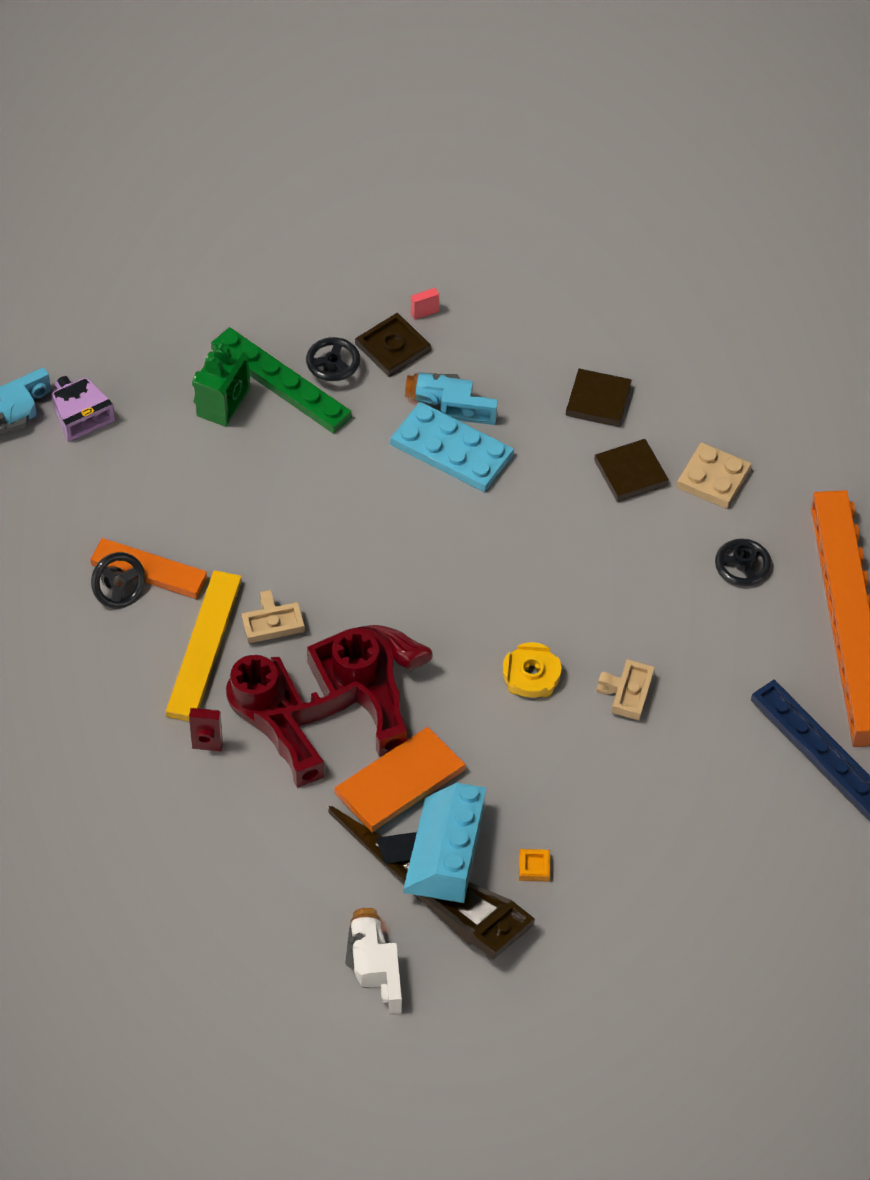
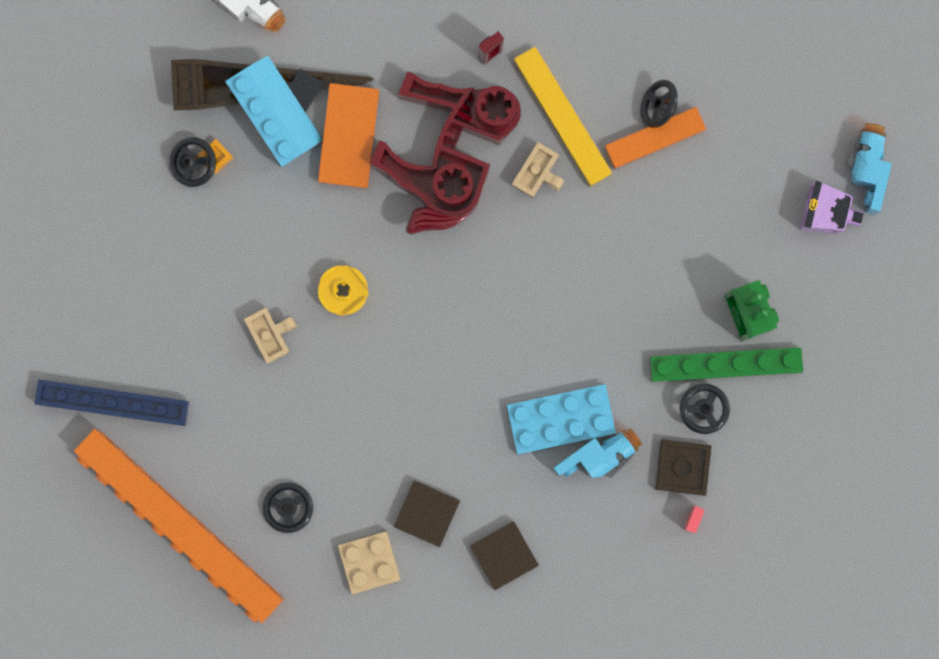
camera: 135 degrees right, 30 degrees up
none -> black piece [170,137,216,187]

